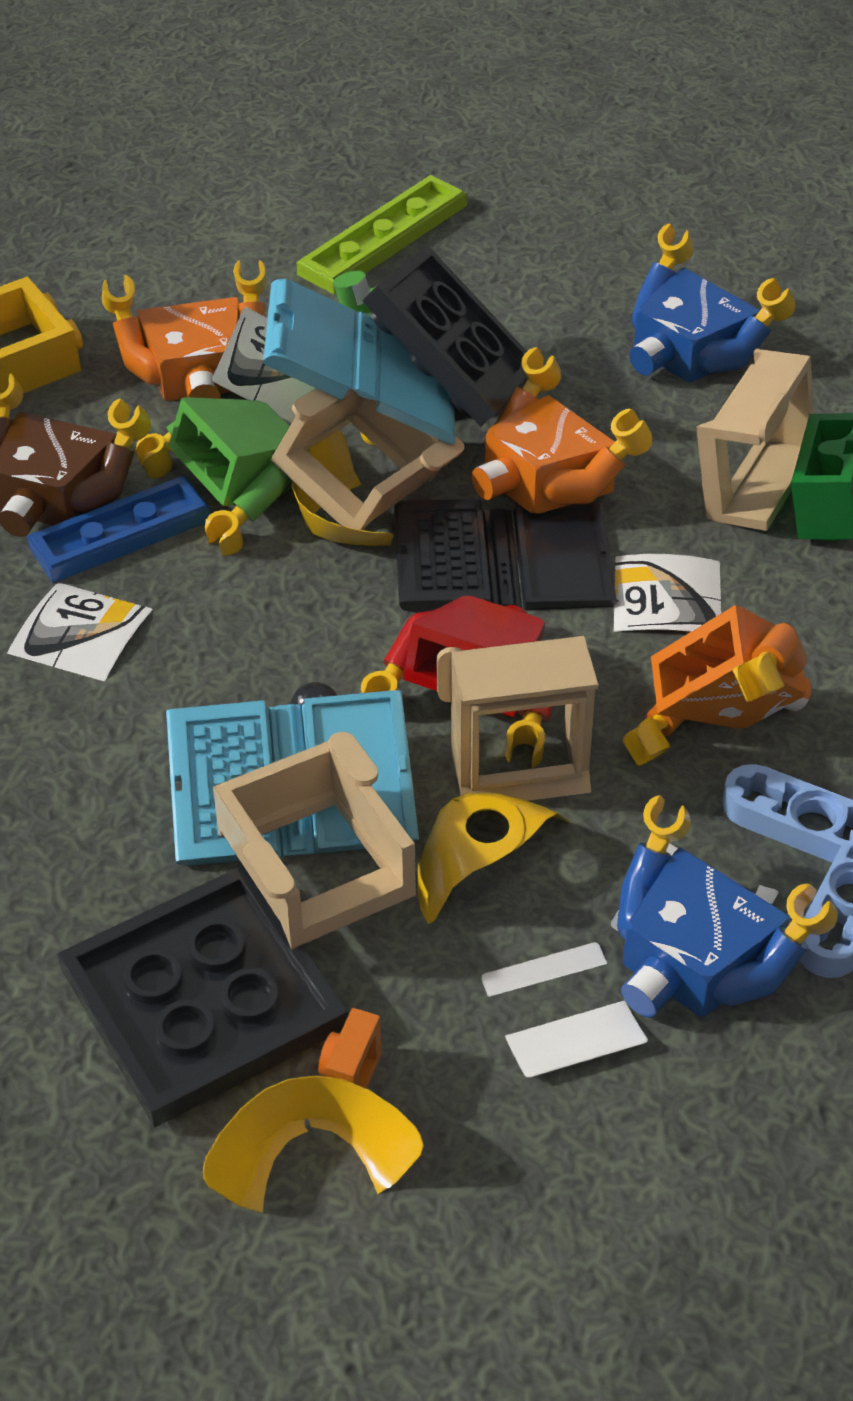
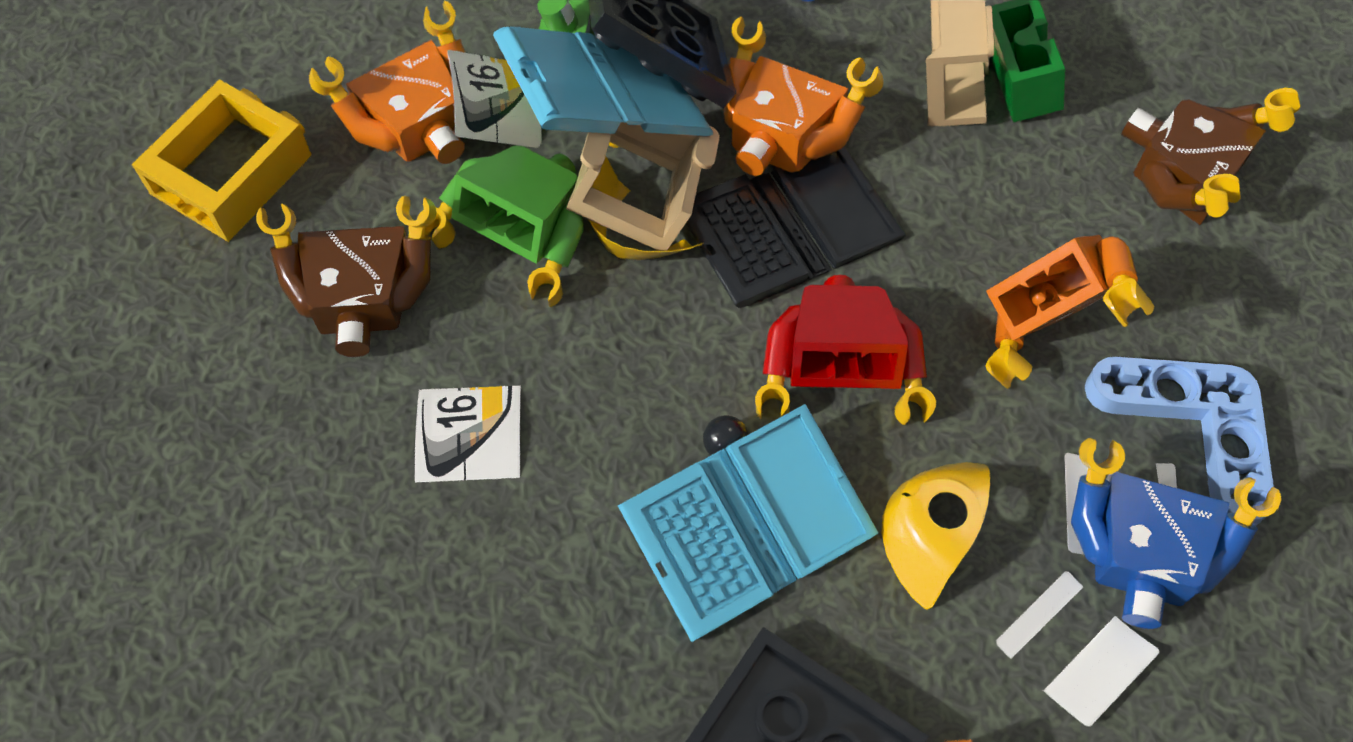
camera: 25 degrees left, 15 degrees up
blue tile [27,475,211,583] -> none
tan piece [213,732,416,949] -> none
tan piece [437,636,598,801] -> none
sticker [614,554,721,632] -> none

